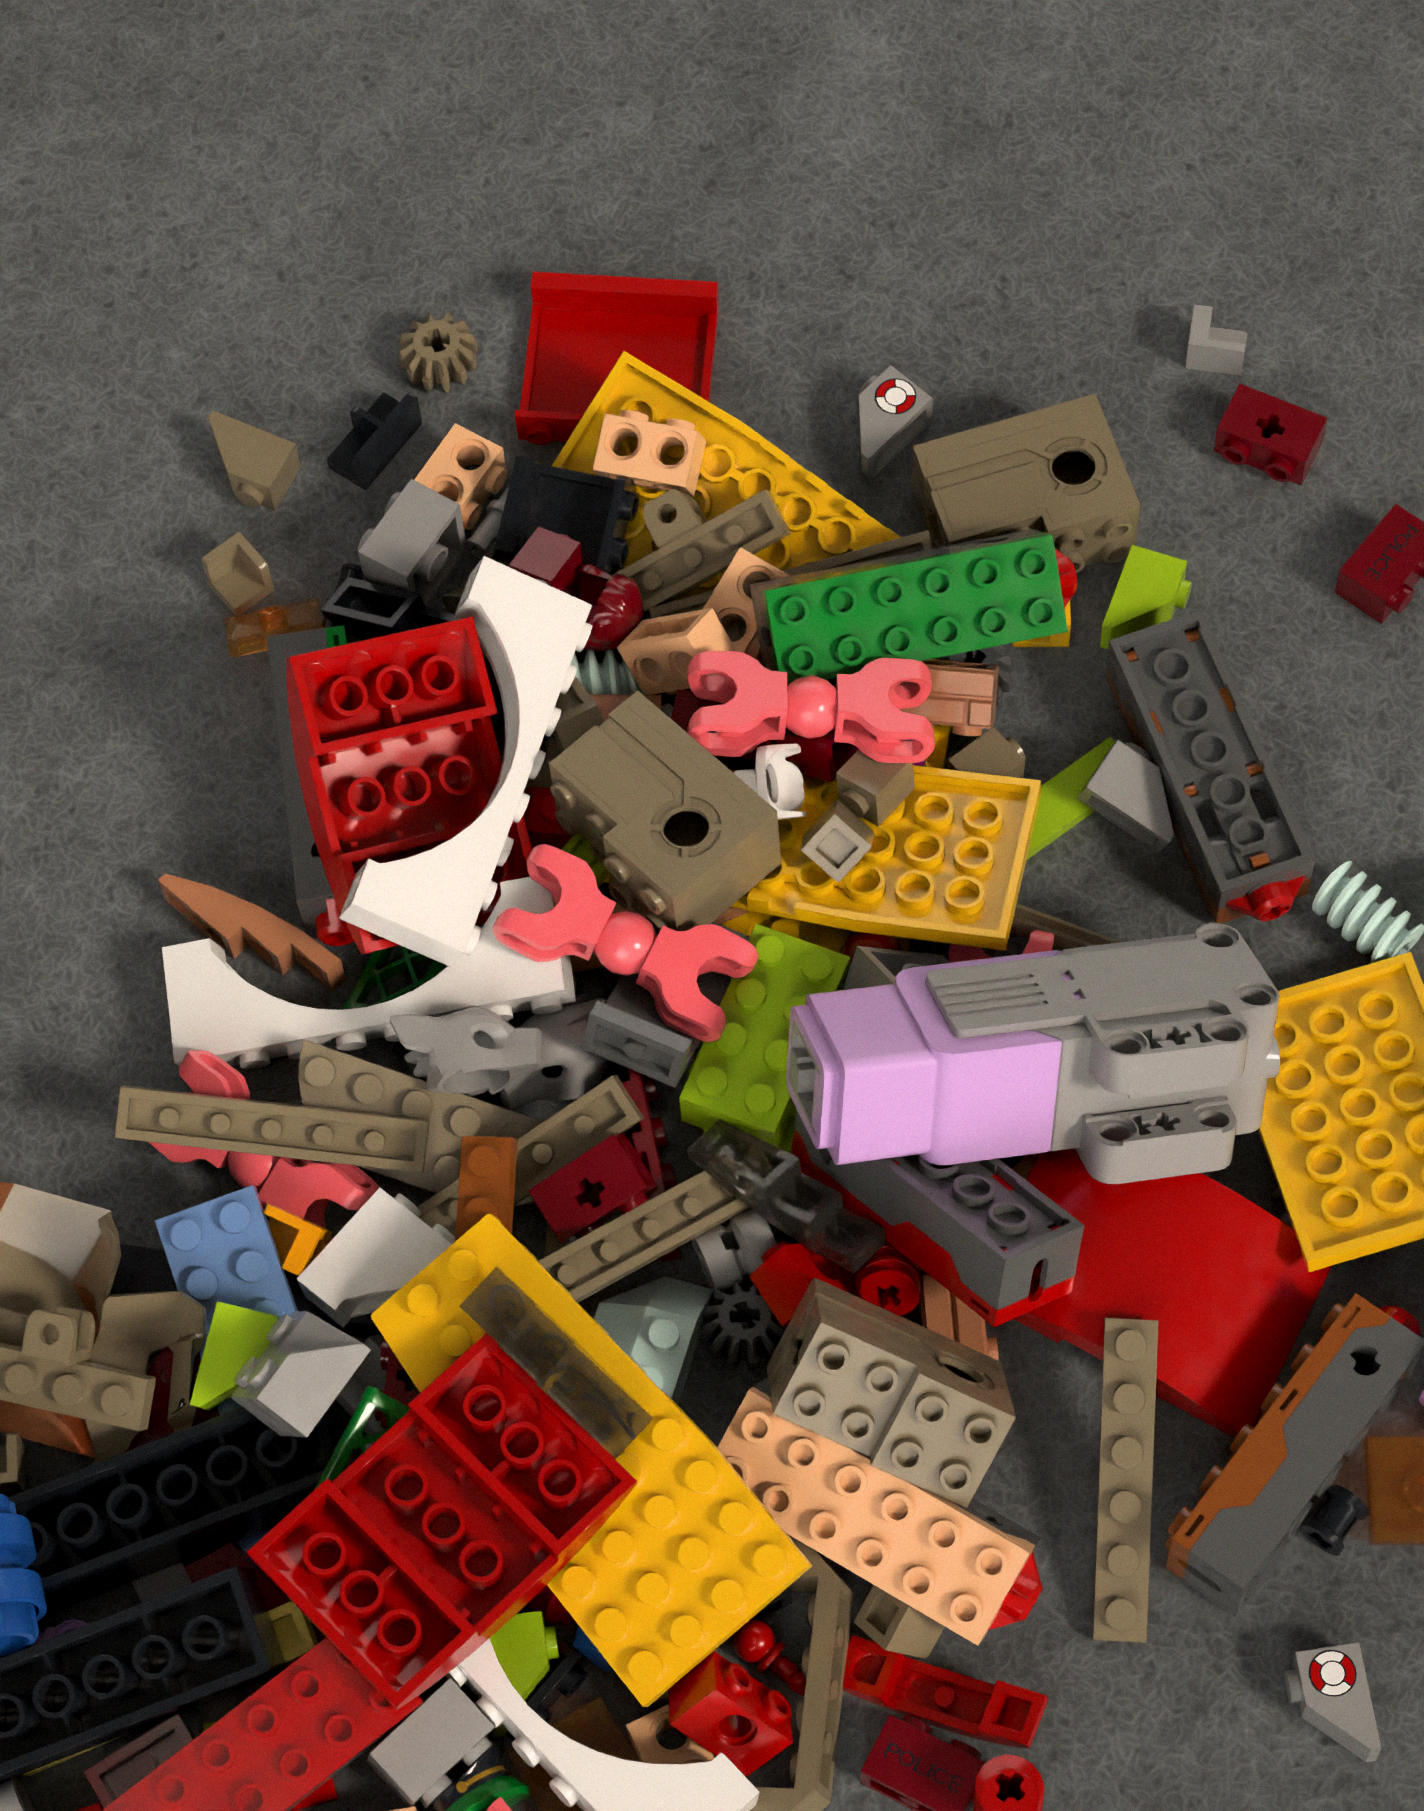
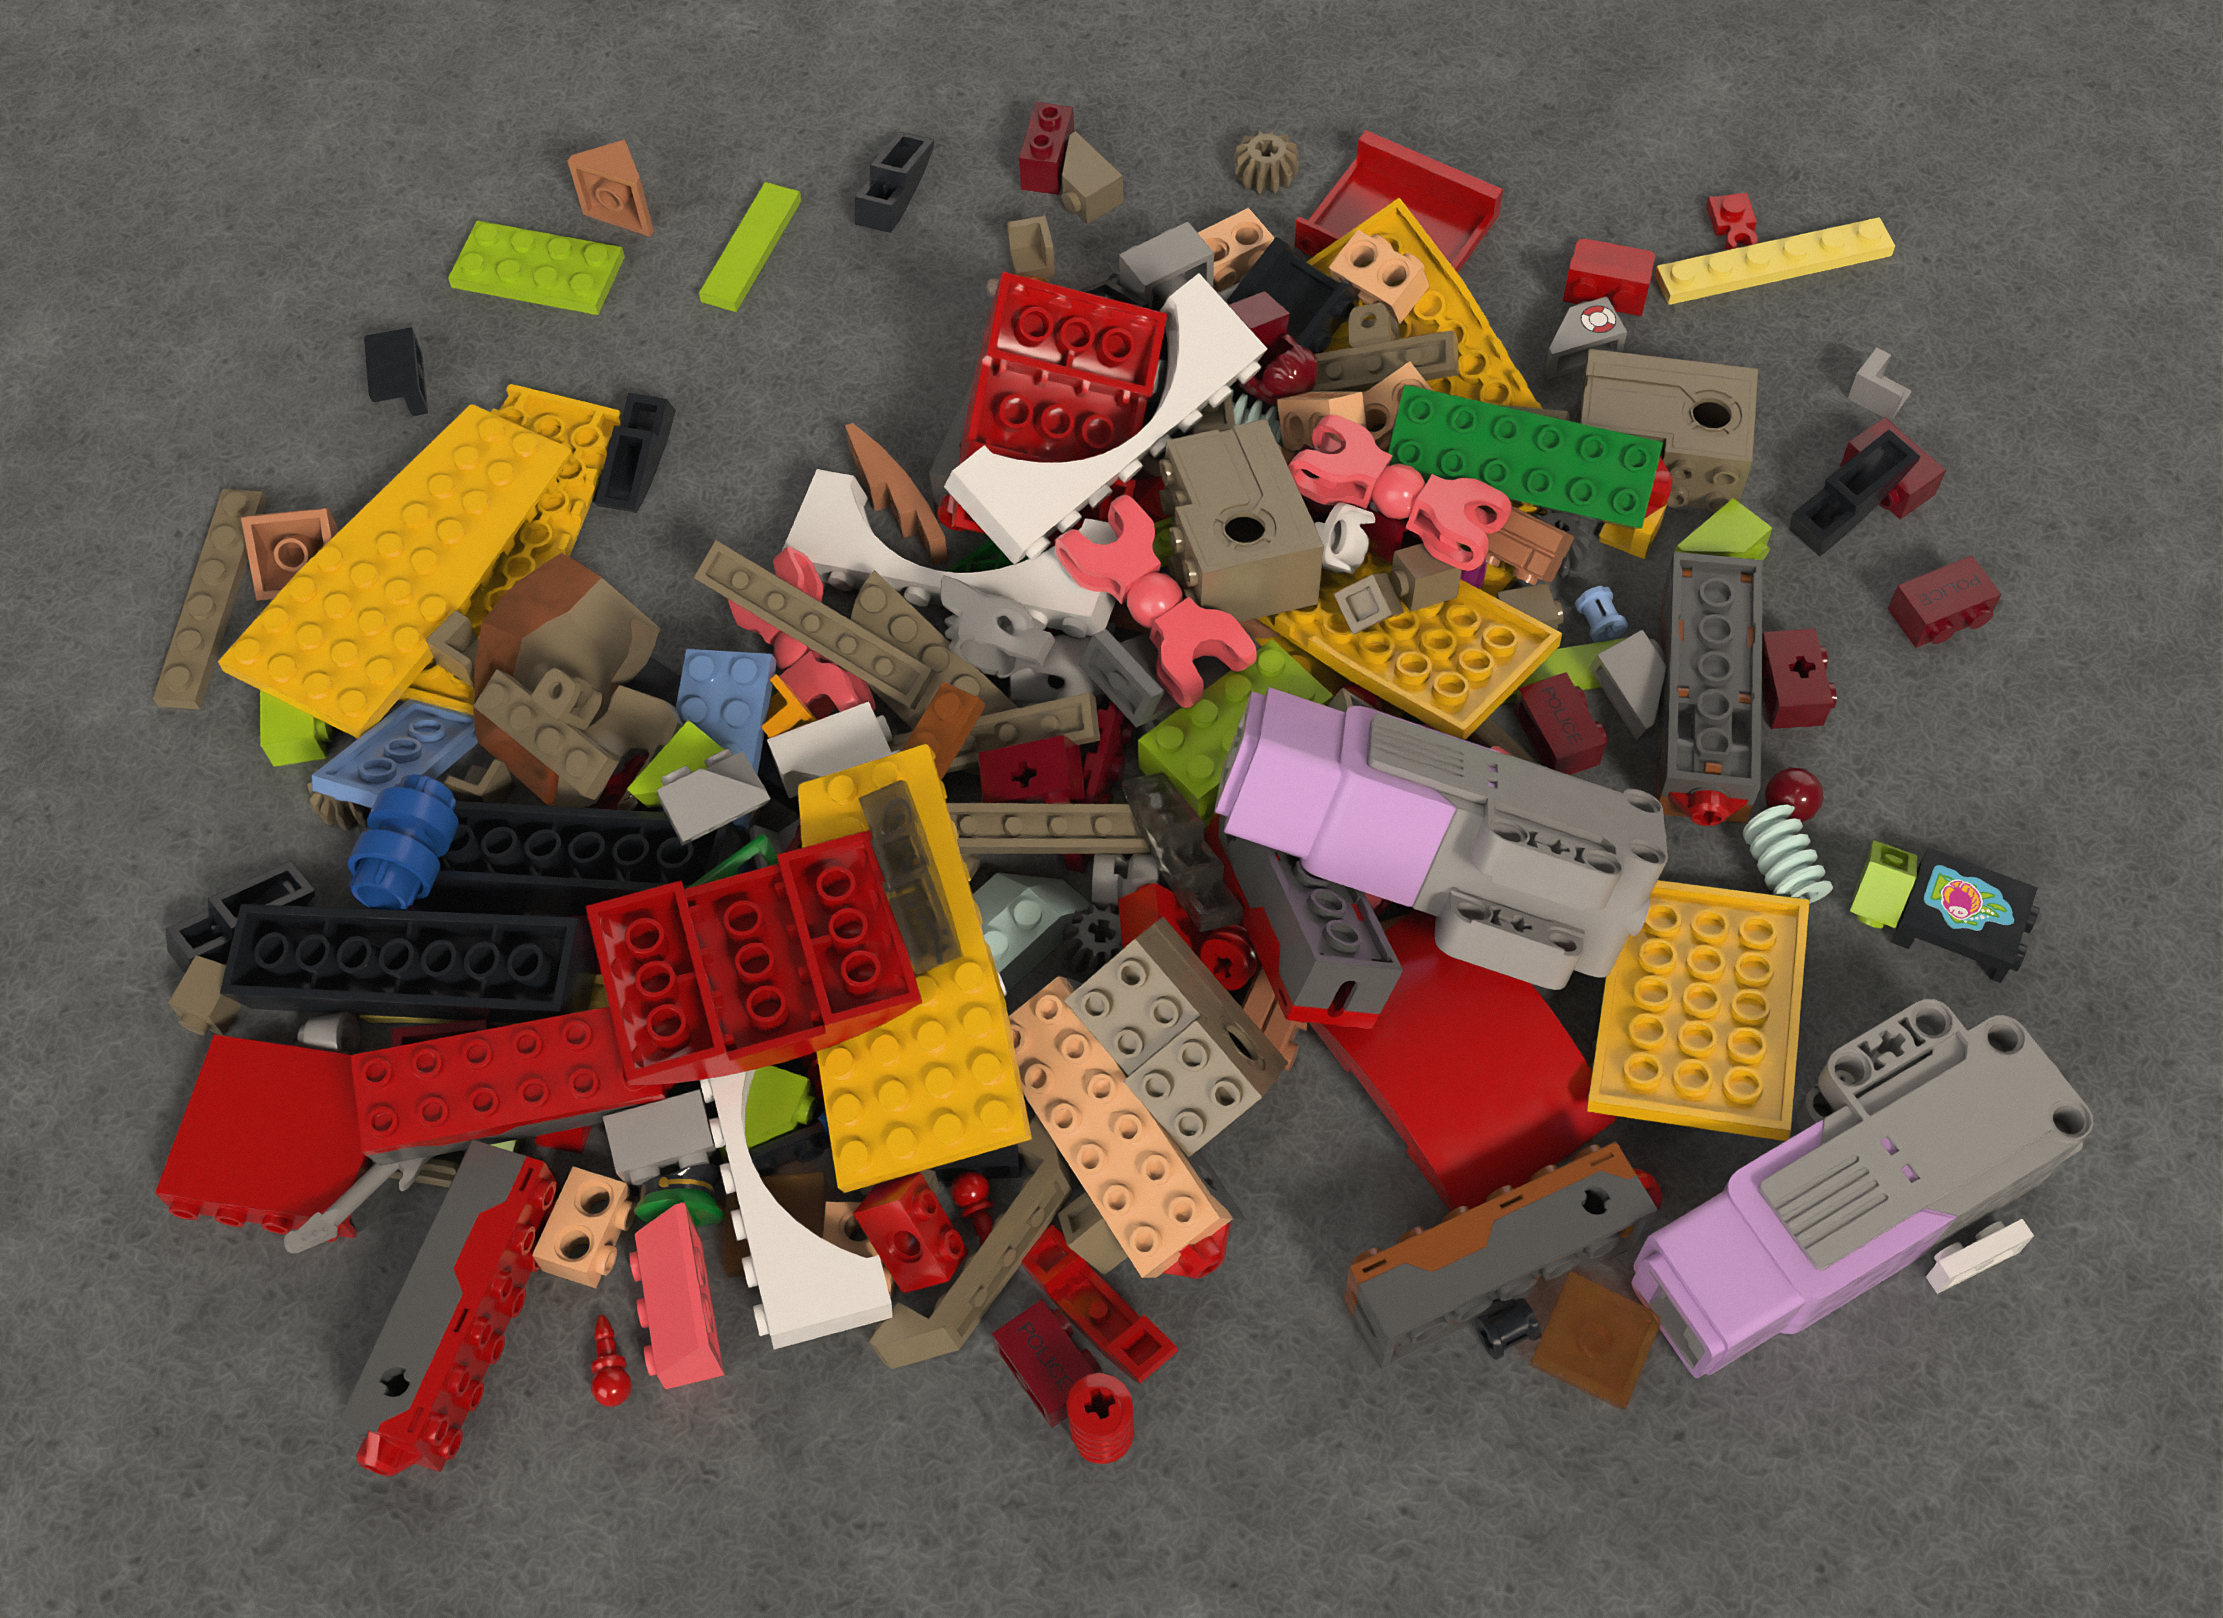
camera: 25 degrees right, 5 degrees down
black panel [327,392,422,491] -> none
dark tan plate [1092,1318,1158,1643] -> none
light grey slope [1284,1642,1381,1762] -> none
none -> black slope [855,132,934,233]
none -> dark red brick [1019,102,1074,195]
none -> dark red brick [1514,672,1607,775]
none -> red bracket [1563,239,1655,317]
none -> light blue bush [1575,586,1628,643]
none -> light yellow plate [1654,217,1895,305]
none -> red plate [1706,193,1758,251]
none -> dark red brick [1762,629,1837,729]
none -> dark red piece [1765,767,1824,823]
none -> black slope [1790,429,1920,557]

